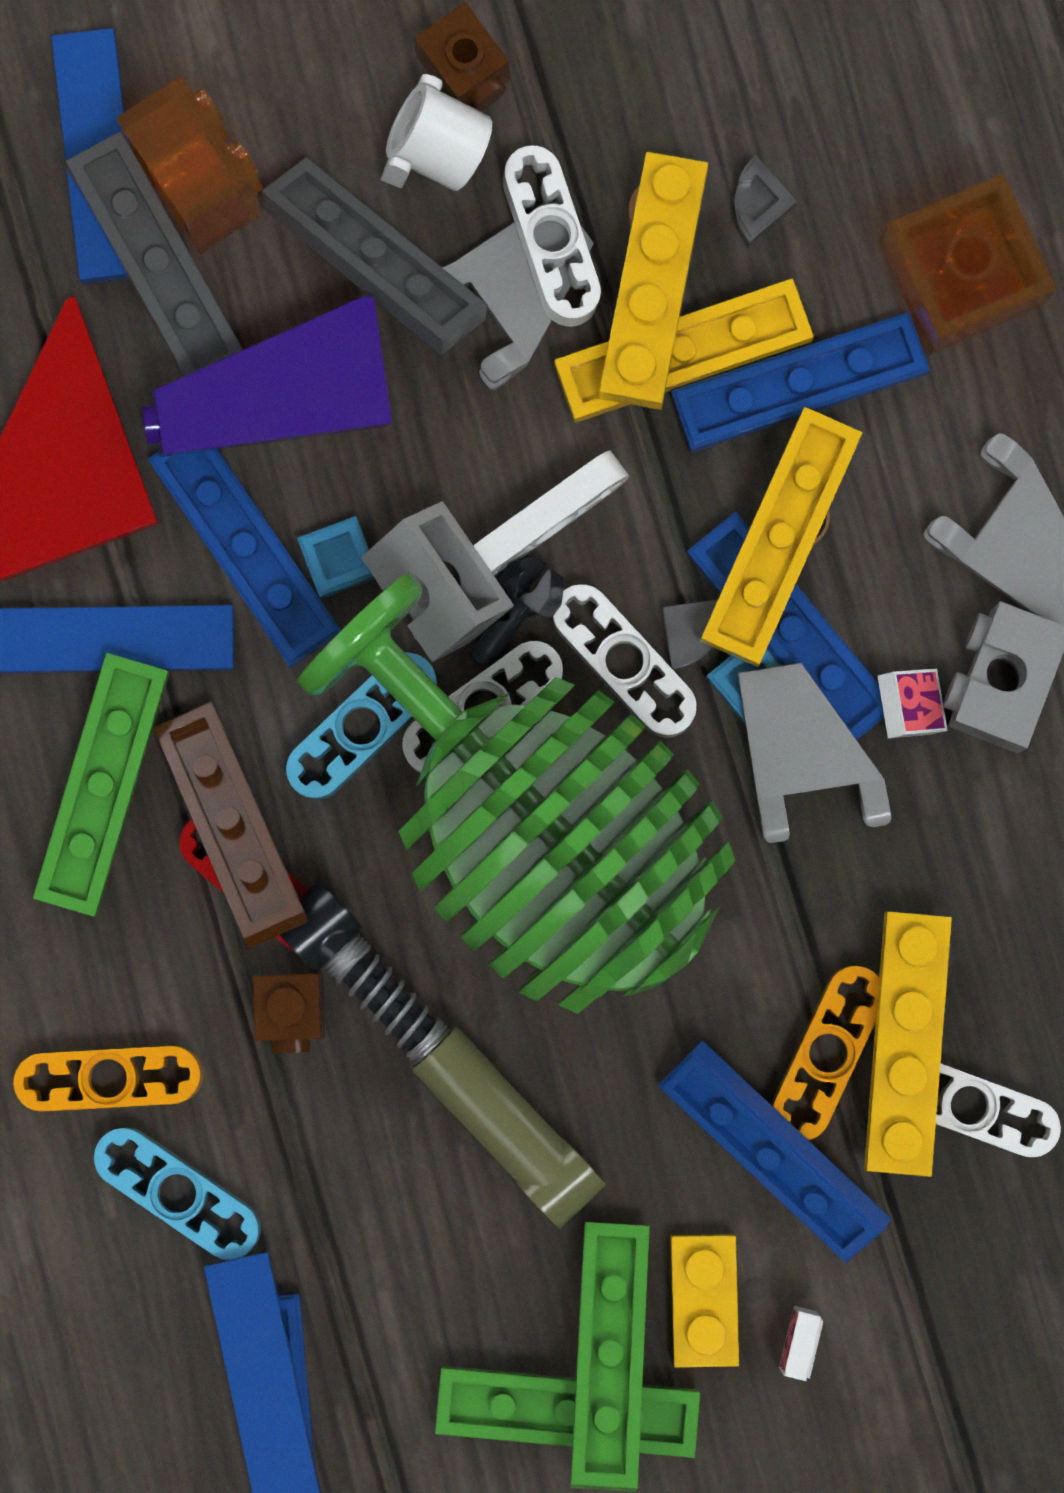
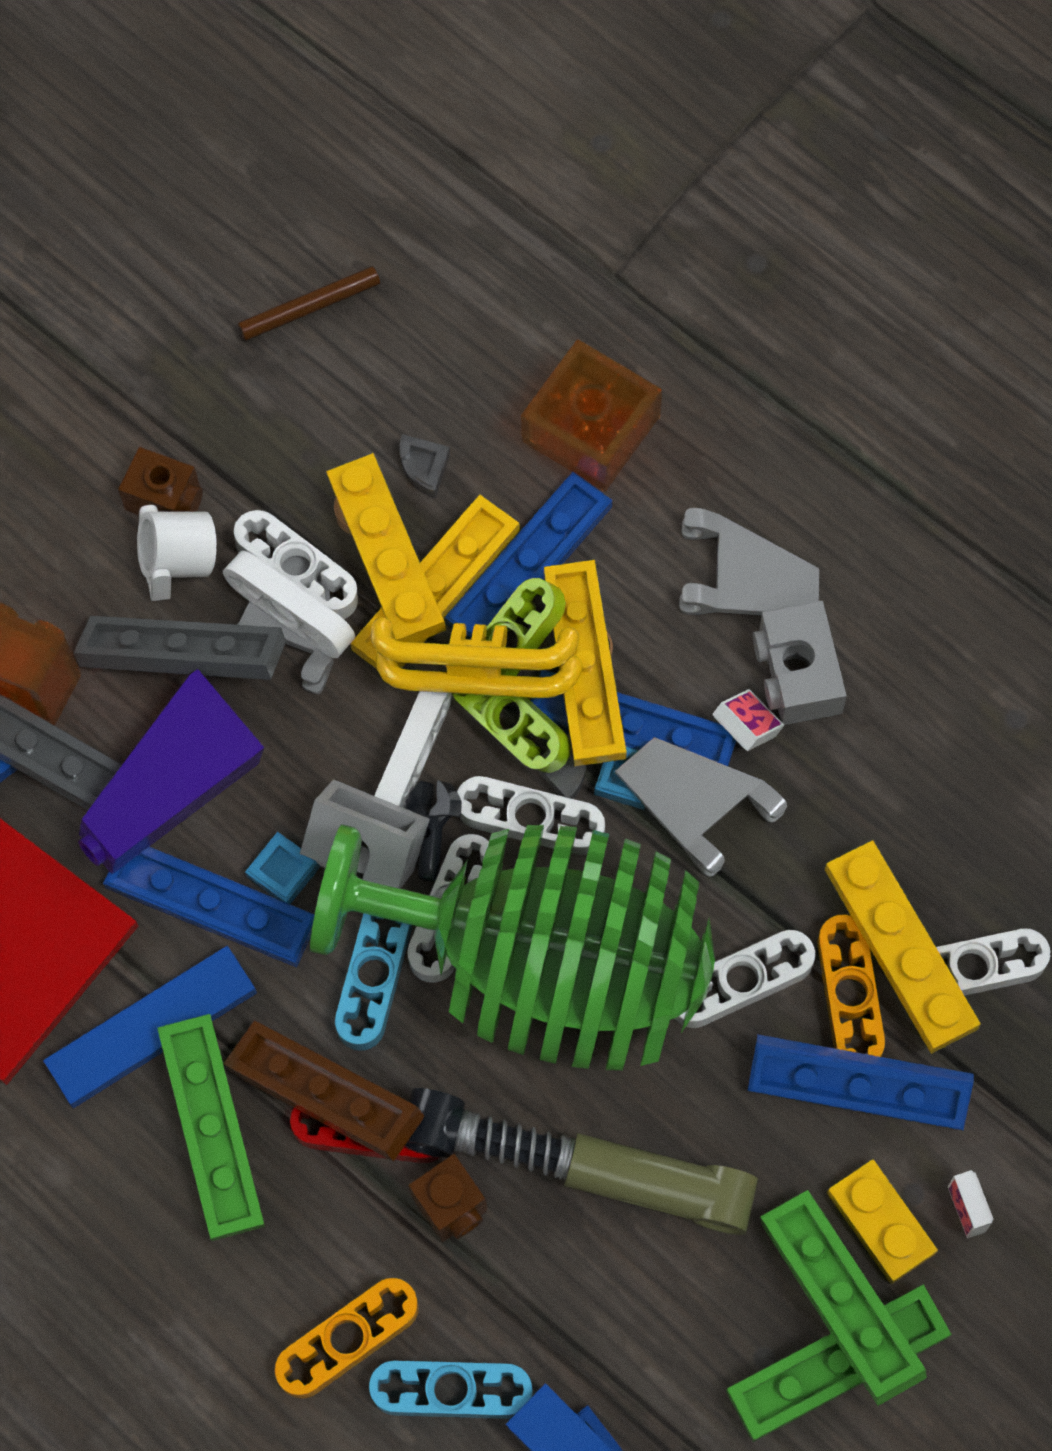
camera: 30 degrees left, 15 degrees down
none -> white beam [223,551,355,658]
none -> yellow piece [371,617,582,698]
none -> lime beam [451,578,571,773]
none -> white beam [674,930,815,1028]

